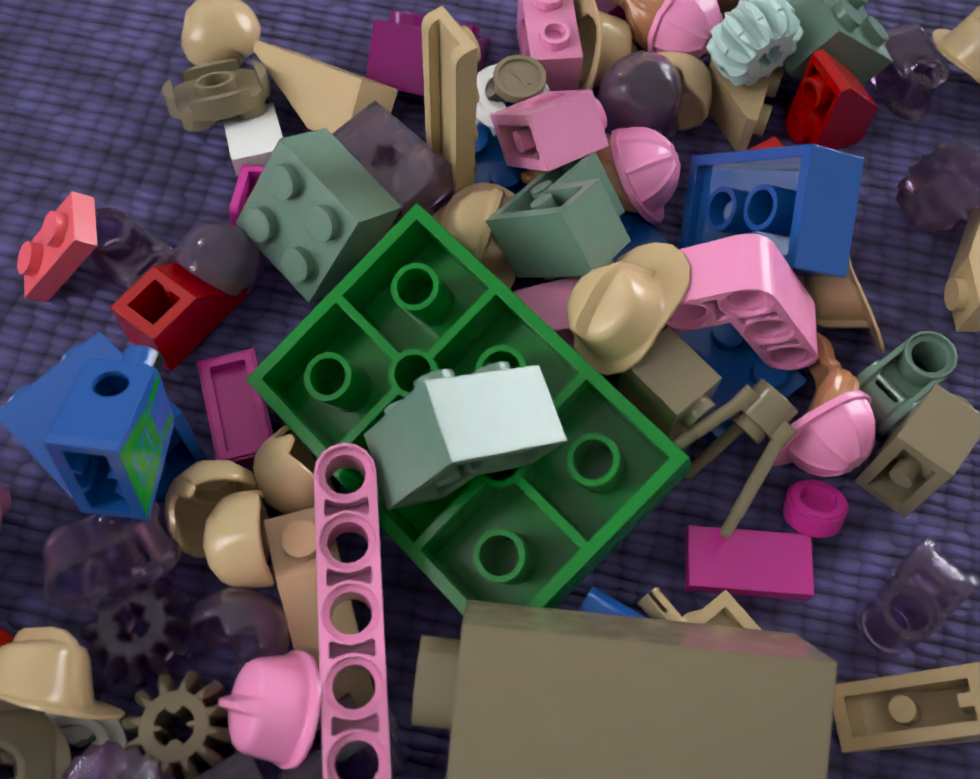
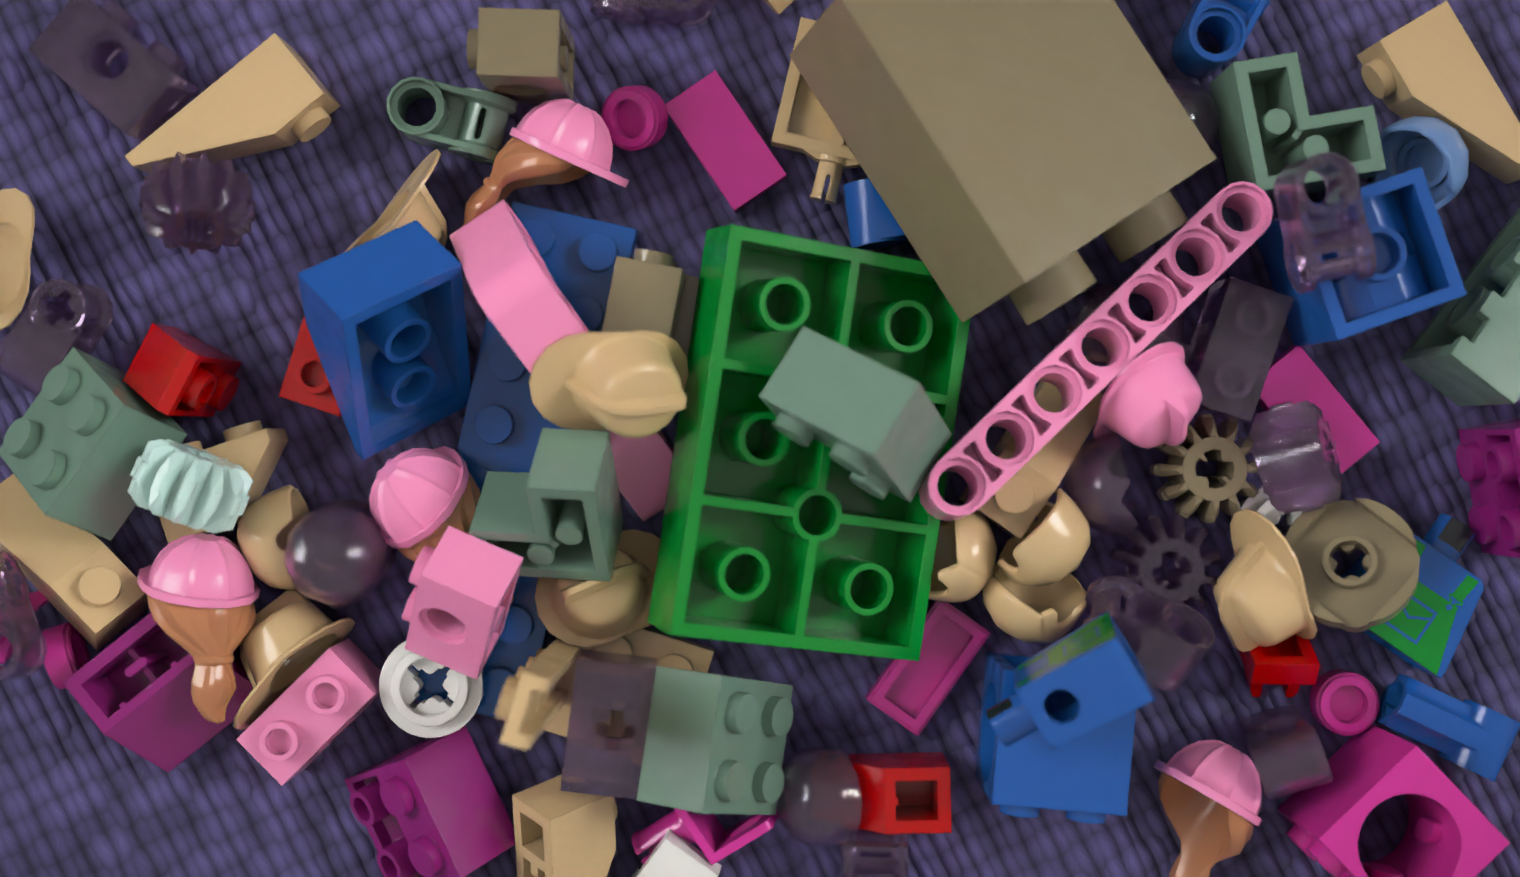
camera: 130 degrees left, 25 degrees up
dark tan piece [493,55,546,104] -> none
dark tan plant [673,379,798,538] -> none

